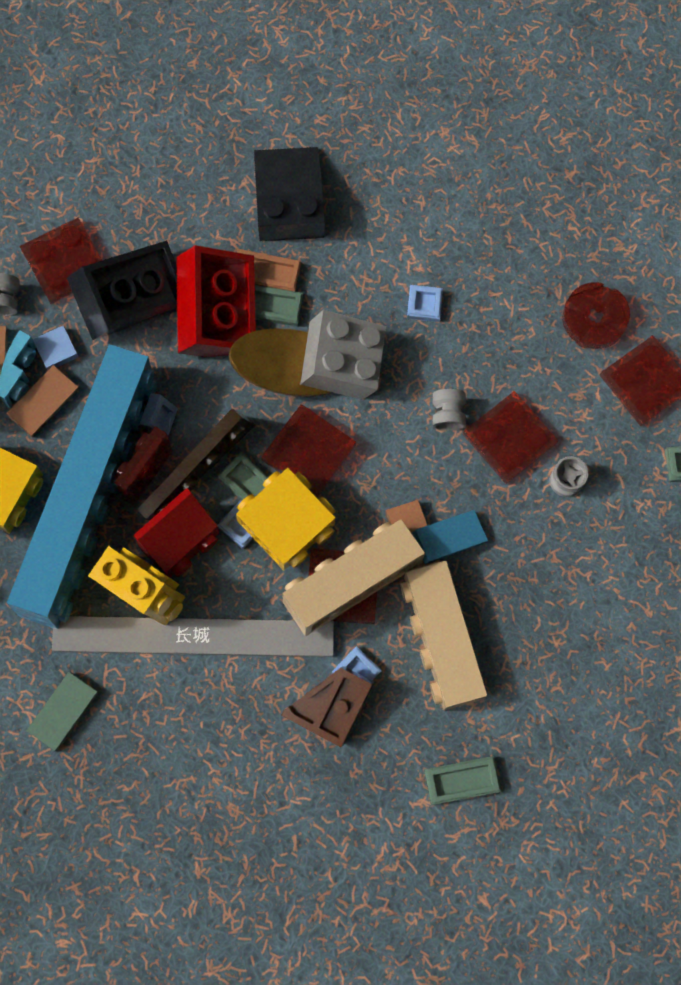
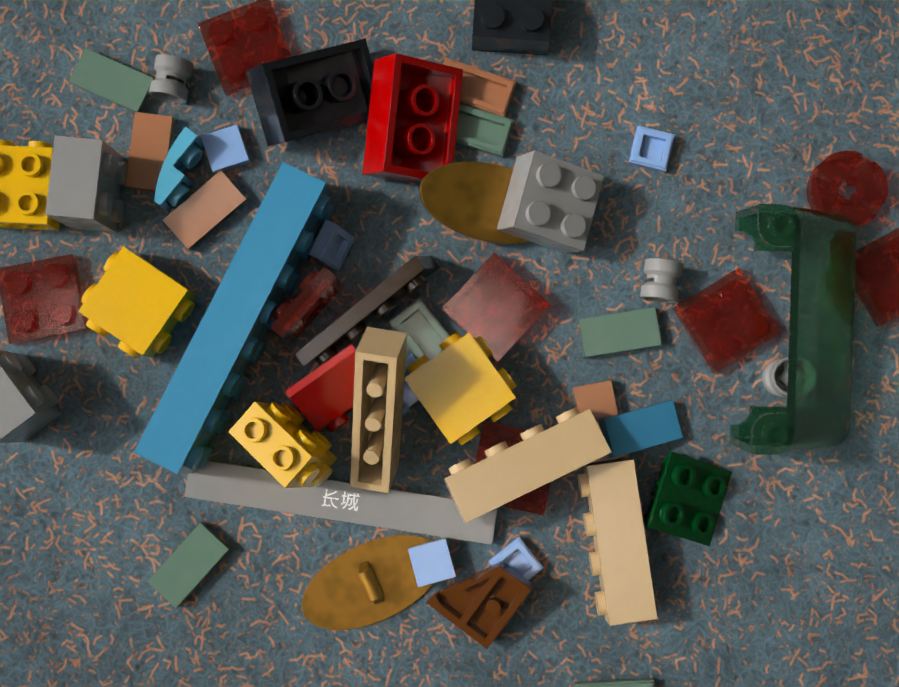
camera: 15 degrees right, 10 degrees up
none -> pearl gold shield [302,535,433,630]
none -> tan brick [350,327,407,493]
none -> light blue tile [408,537,456,587]
none -> sand green tile [578,307,662,358]
none -> dark green hinge [644,451,732,546]
none -> clear green windscreen [730,204,856,455]

